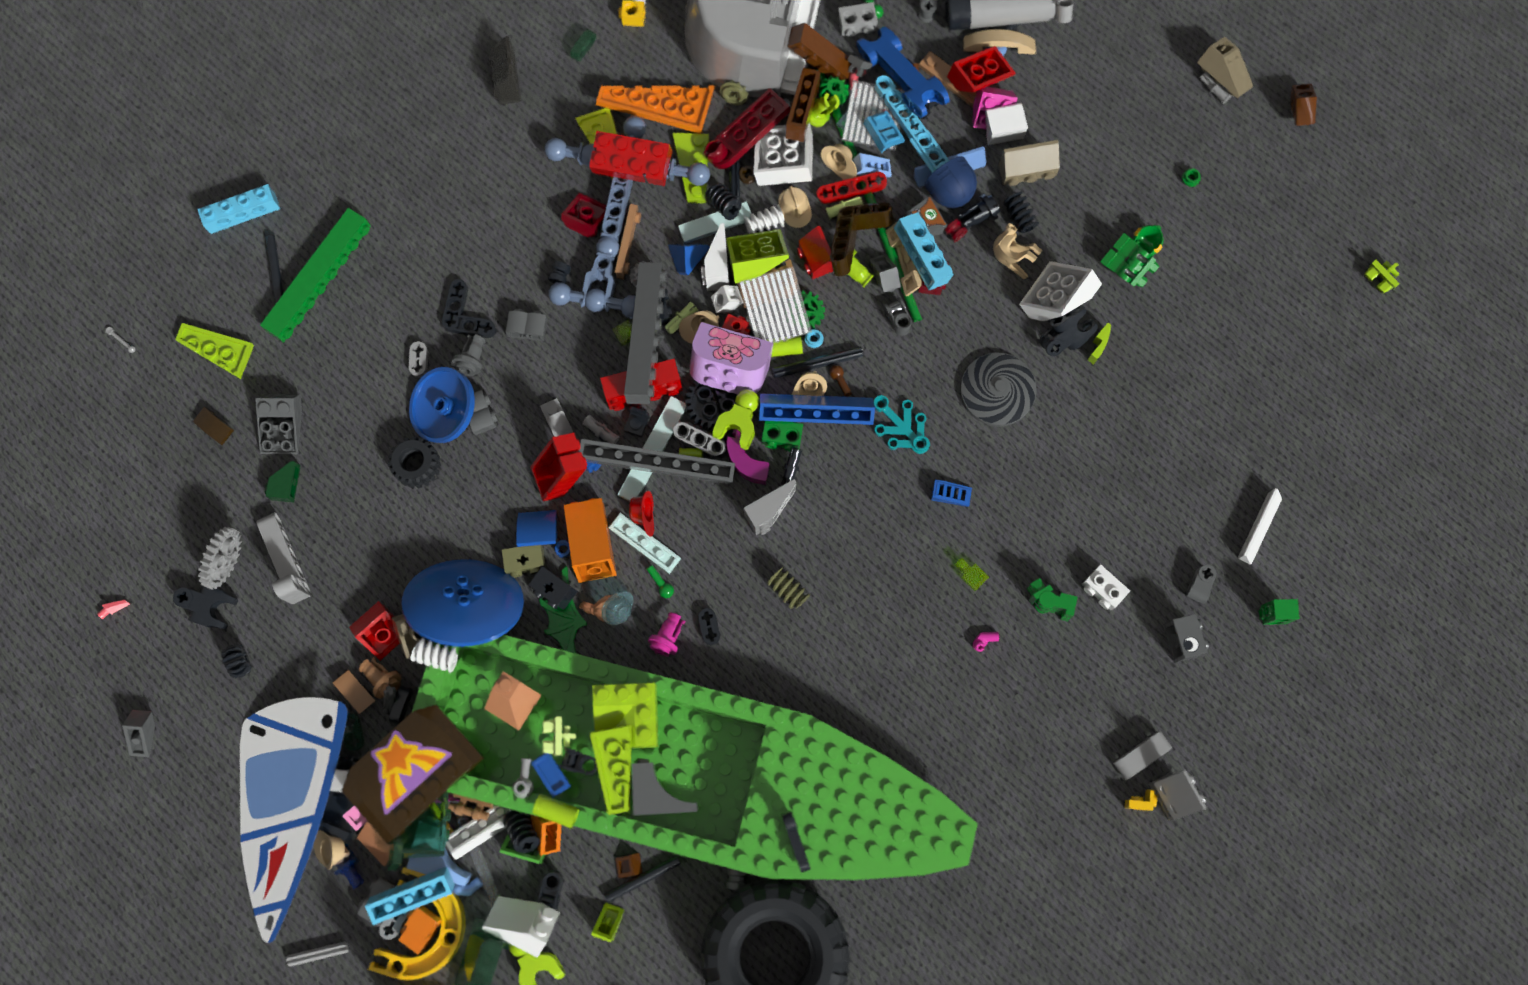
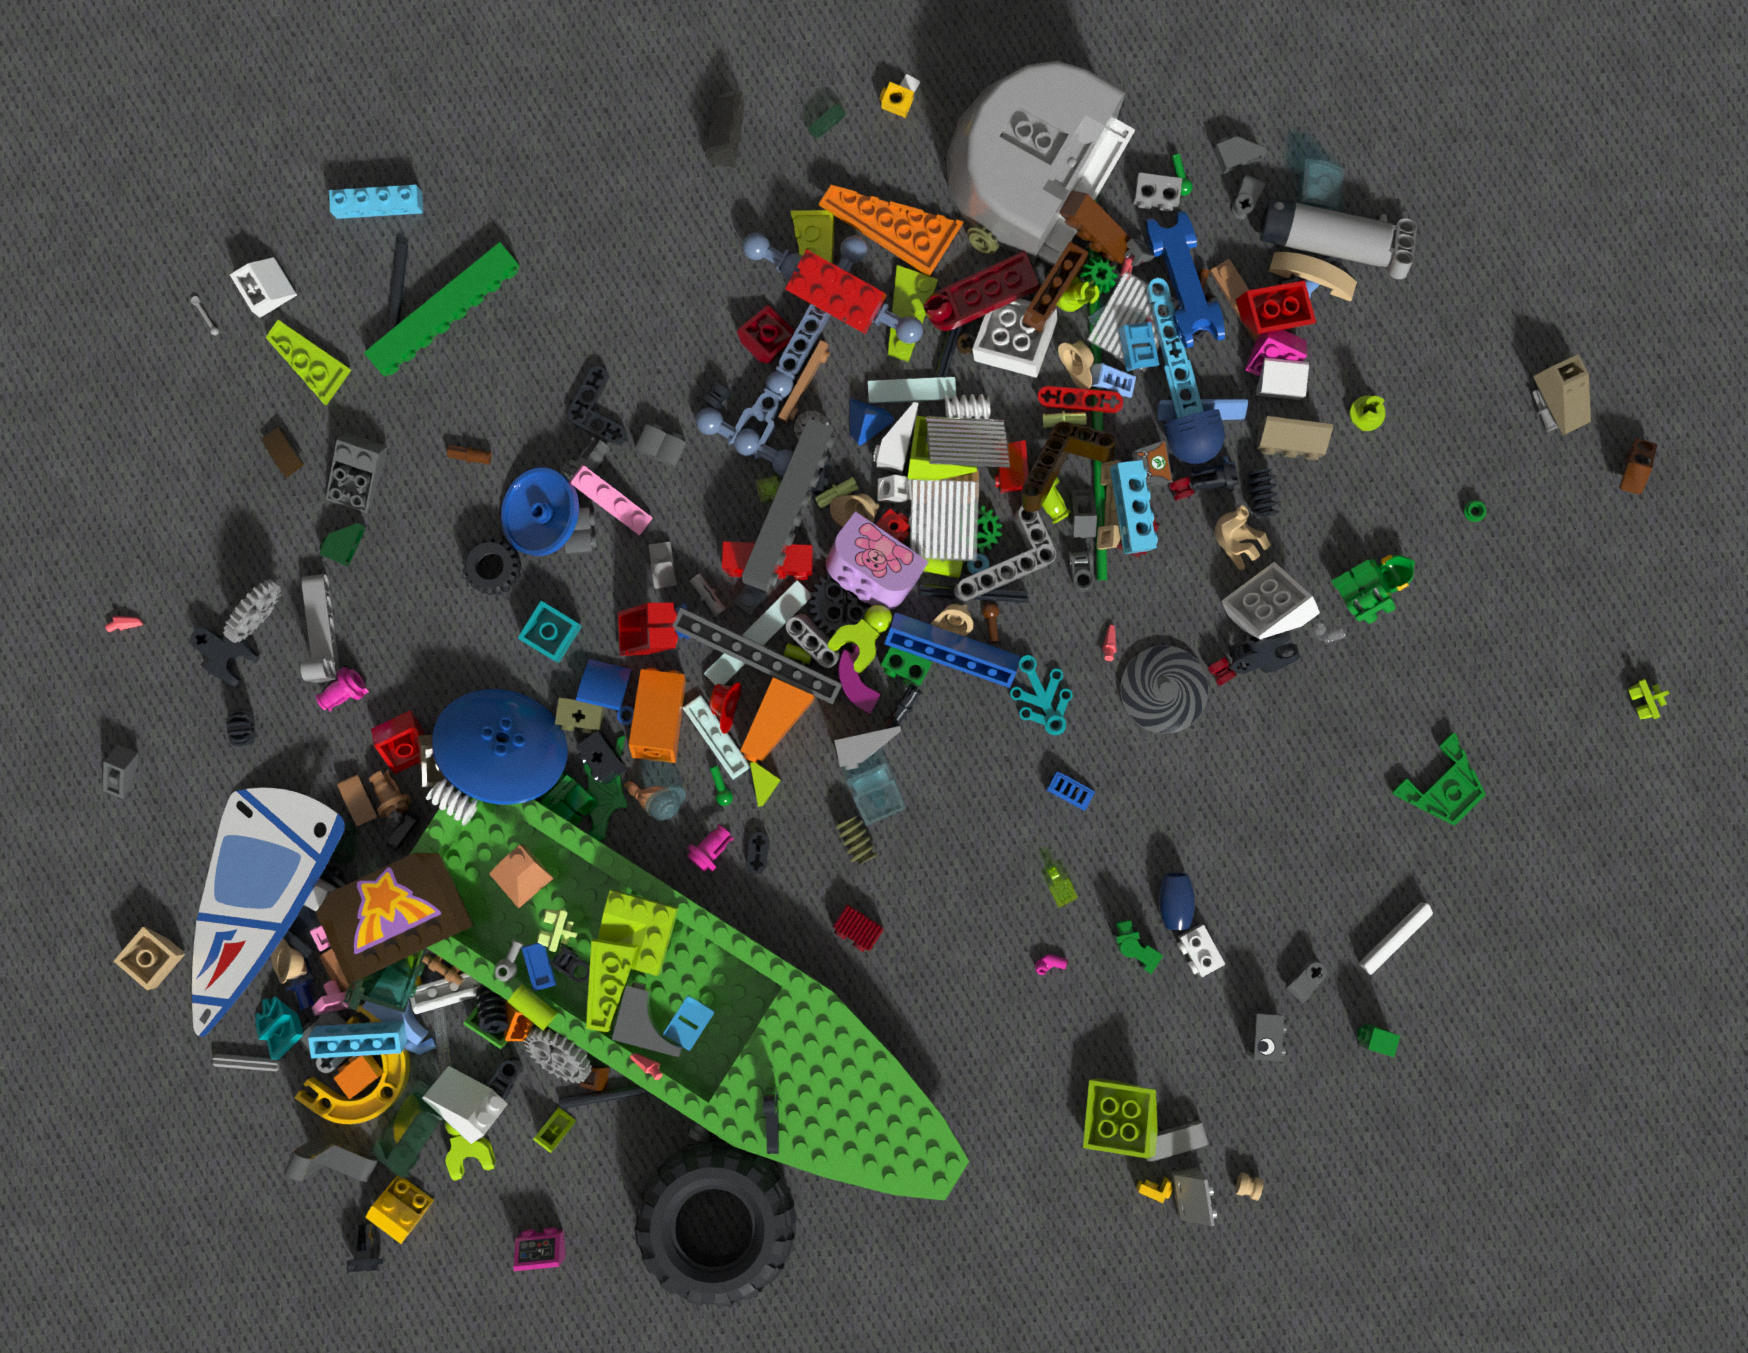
camera: 20 degrees right, 10 degrees up
light grey beam [409,341,428,378] -> none
black piece [705,183,742,220] -> none
tan piece [778,186,812,228] -> none
lime slope [1088,323,1111,365] -> none
none -> tan slope [114,926,185,990]
none -> white slope [230,258,297,317]
none -> teal plate [255,996,303,1060]
none -> bright pink tile [312,980,363,1015]
none -> dark pink piece [316,667,369,711]
none -> reddish brown axle [447,445,492,465]
none -> teal brick [518,601,582,663]
none -> light grey gear [524,1028,592,1083]
none -> green hips [536,770,599,826]
none -> bright pink plate [569,465,652,535]
none -> coral bar [630,1053,663,1080]
none -> dark azure piece [662,995,715,1051]
none -> orange slope [740,678,815,763]
none -> lime slope [750,762,781,807]
none -> dark red brick [832,904,884,952]
none -> clear light blue slope [846,763,906,826]
none -> piece [925,416,1010,467]
none -> light grey beam [954,506,1056,601]
none -> lime slope [1083,1078,1157,1159]
none -> coral bar [1102,625,1116,661]
none -> dark blue piece [1159,873,1195,930]
none -> dark red wheel [1207,656,1237,687]
none -> tan wheel [1235,1172,1264,1201]
none -> clear arm [1313,623,1346,644]
none -> lime piece [1349,396,1385,431]
none -> green wing [1391,732,1486,826]

